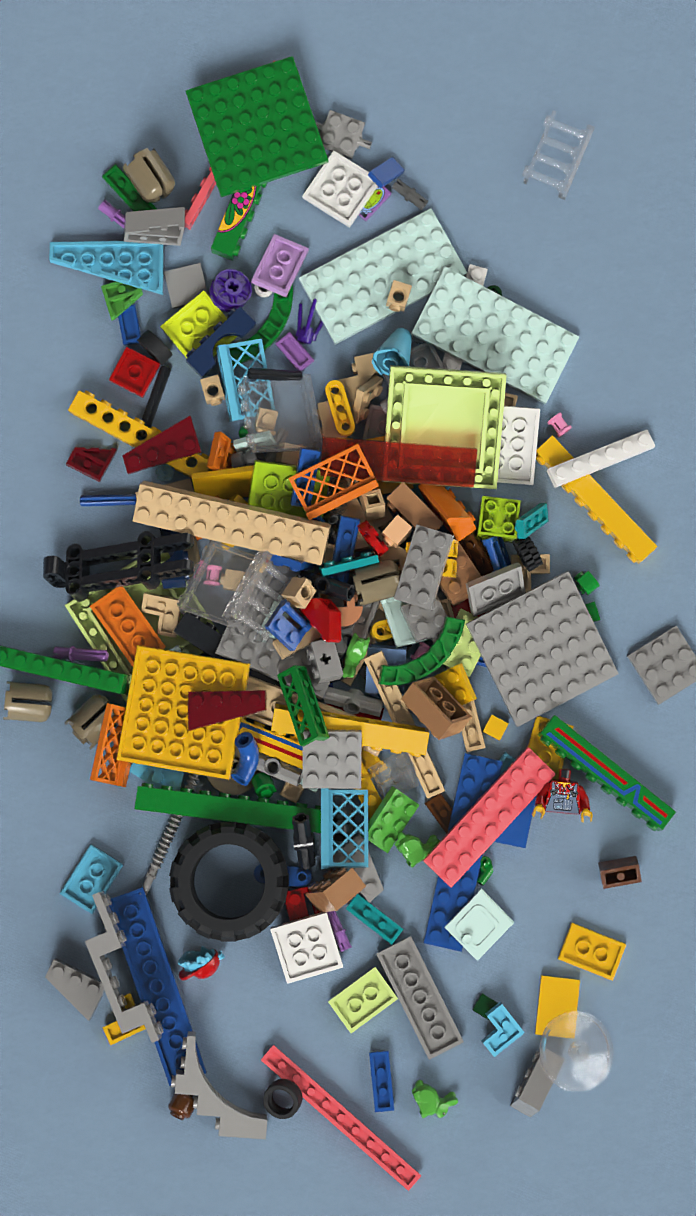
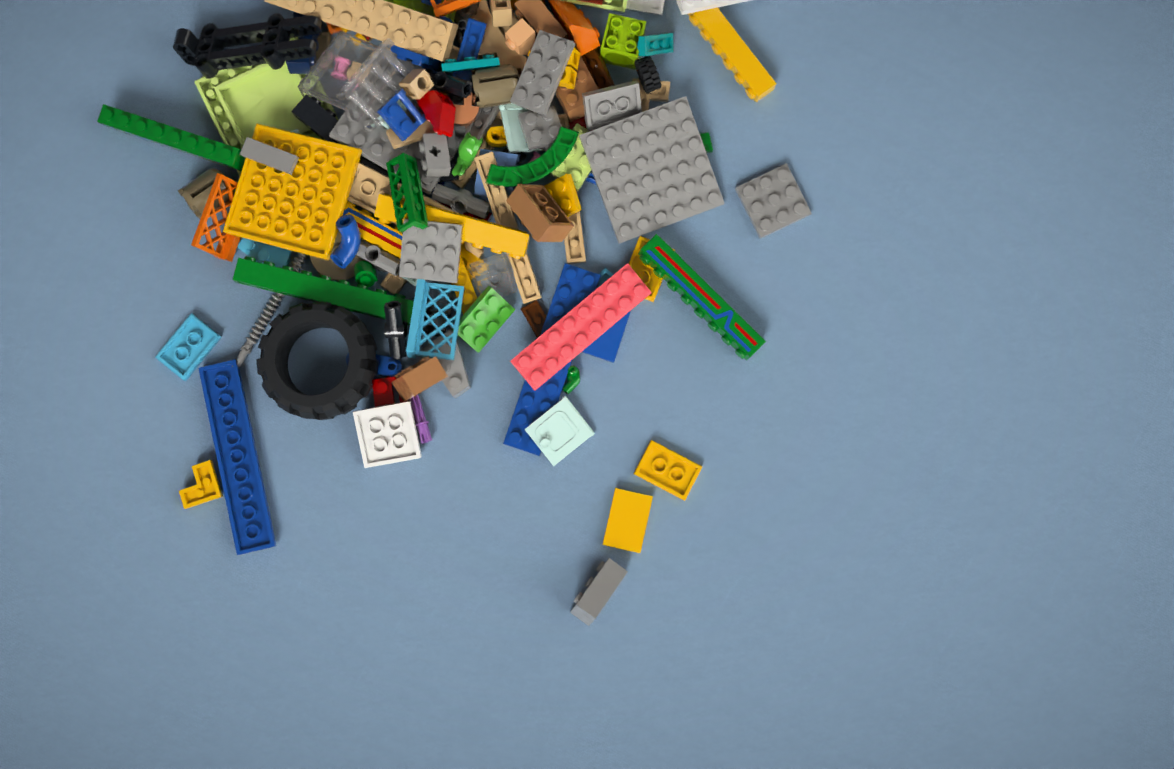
camera: 15 degrees right, 0 degrees up
dark tan cylinder [3,681,52,722] -> none
light grey wedge [45,958,105,1021] -> none
medium lavender axle [53,646,109,662] -> none
light grey bracket [85,891,164,1043] -> none
orange plate [90,586,166,667] -> none
tan plate [141,592,183,638] -> none
reddish brown head [168,1094,195,1120] -> none
light grey arch [171,1031,267,1140] -> none
hair [178,946,225,980] -> none
dark red wing [188,690,267,731] -> none
coral plate [261,1044,421,1191] -> none
black tyre [263,1079,303,1119] -> none
yellowish green plate [328,967,398,1033] -> none
teal plate [346,894,404,945] -> none
red plate [357,520,389,557] -> none
blue plate [369,1050,394,1112] -> none
light grey plate [376,936,464,1060] -> none
bright green animal [394,832,440,868] -> none
bright green animal [411,1080,458,1119] -> none
dark green tile [472,993,498,1020] -> none
medium azure plate [481,1002,525,1057] -> none
blue plate [482,536,511,572] -> none
yellow tile [483,715,509,741] -> none
torso [532,769,593,823] -> none
clear dish [539,1011,614,1092] -> none
green plate [574,571,600,595] -> none
reddish brown brick [598,856,642,889] -> none
none -> light grey tile [240,137,299,175]

